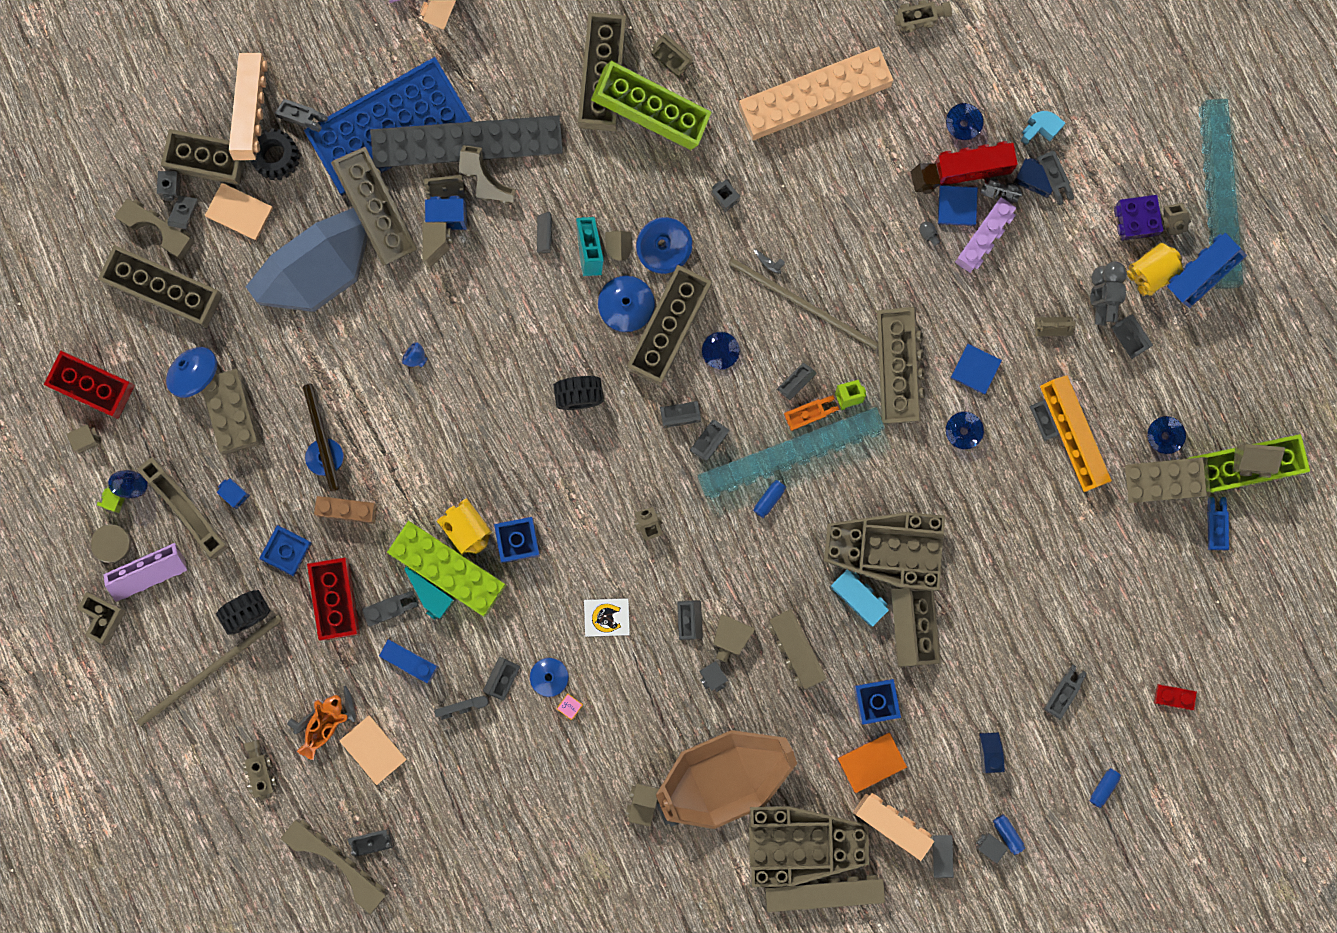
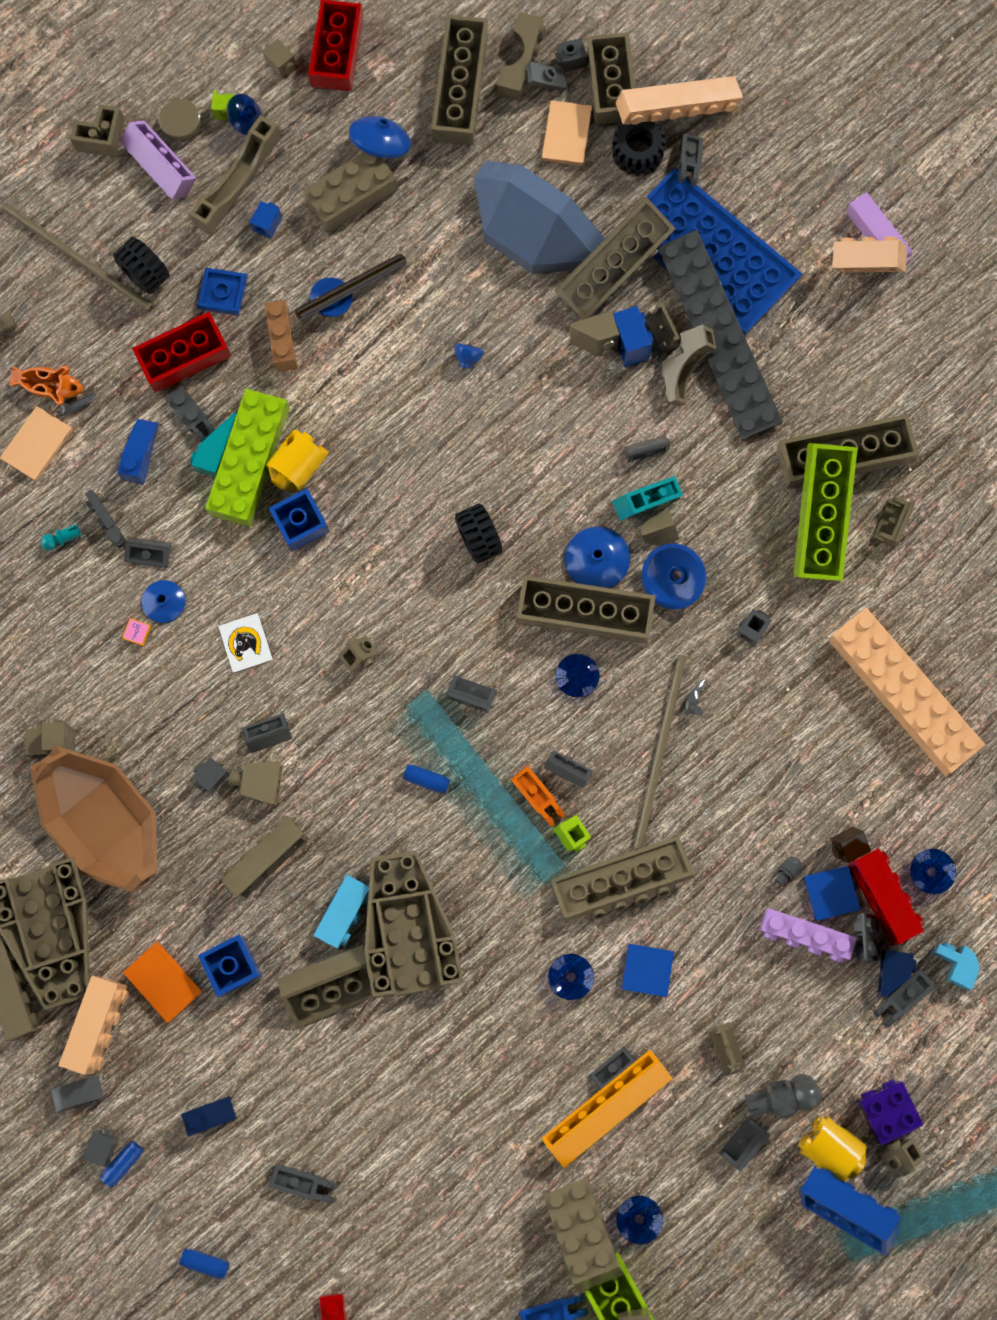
camera: 80 degrees right, 5 degrees down
dark grey bar [287,709,315,734] -> none
dark grey hinge [660,401,701,428] -> none
none -> teal pin [40,523,82,551]

